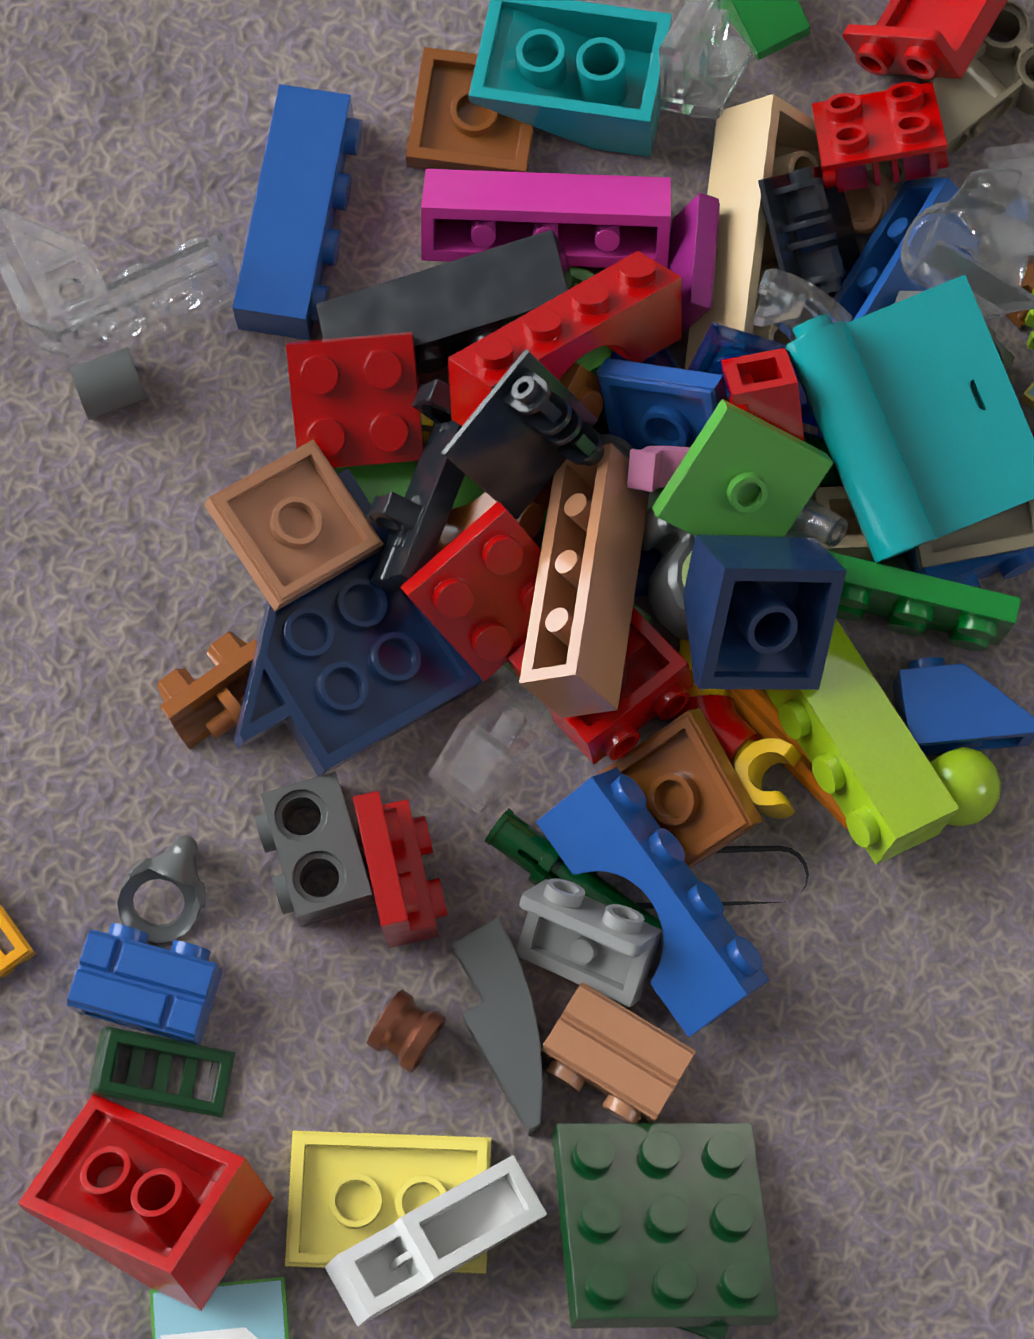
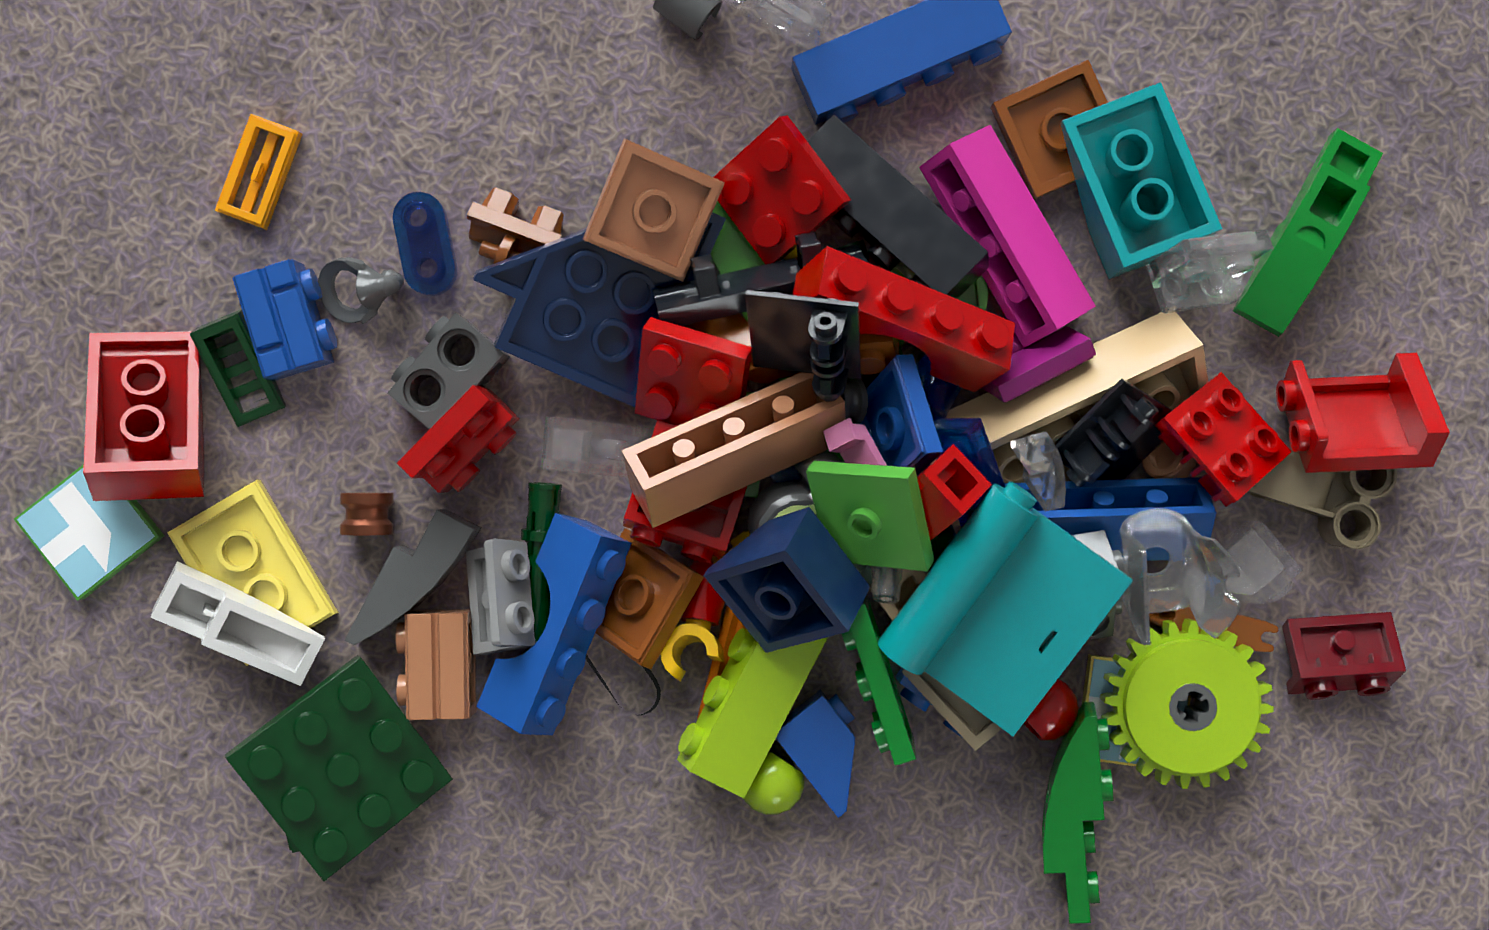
camera: 60 degrees right, 15 degrees up
none -> clear blue plate [393,192,457,296]

